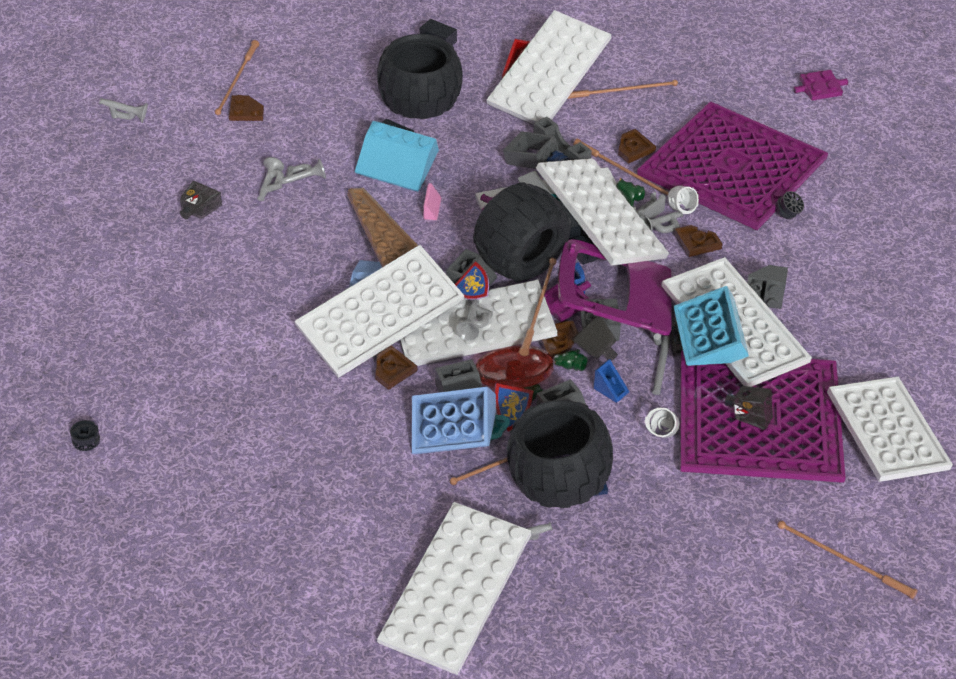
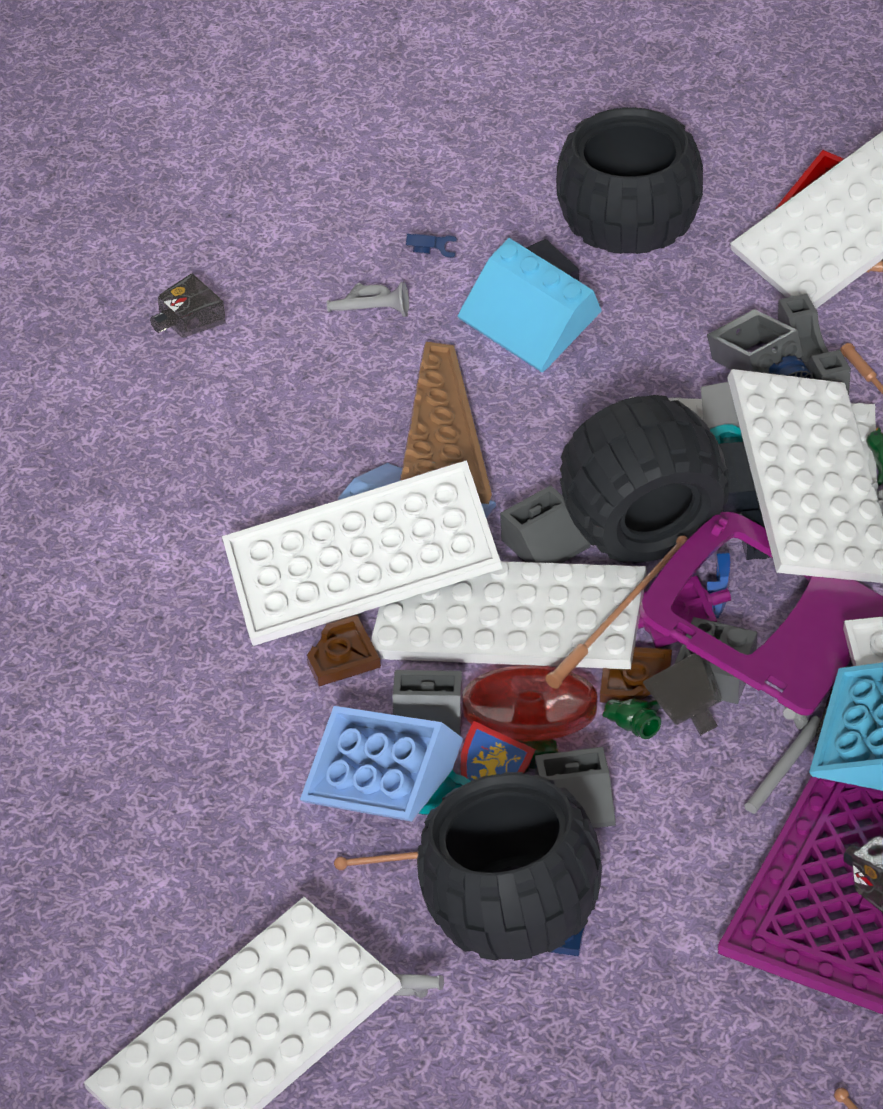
camera: 25 degrees right, 0 degrees up
light grey piece [99,98,148,123] -> none
nougat piece [215,40,259,115] -> none
reddish brown plate [229,95,264,121] -> none
light grey piece [257,157,284,201] -> none
black brick [420,18,457,46] -> none
bright pink slope [424,183,441,220] -> none
shield [455,261,489,300] -> none
light grey piece [456,299,493,340] -> none
blue slope [594,359,630,403] -> none
white helmet [645,408,680,438] -> none
none -> dark blue plate [406,234,458,258]

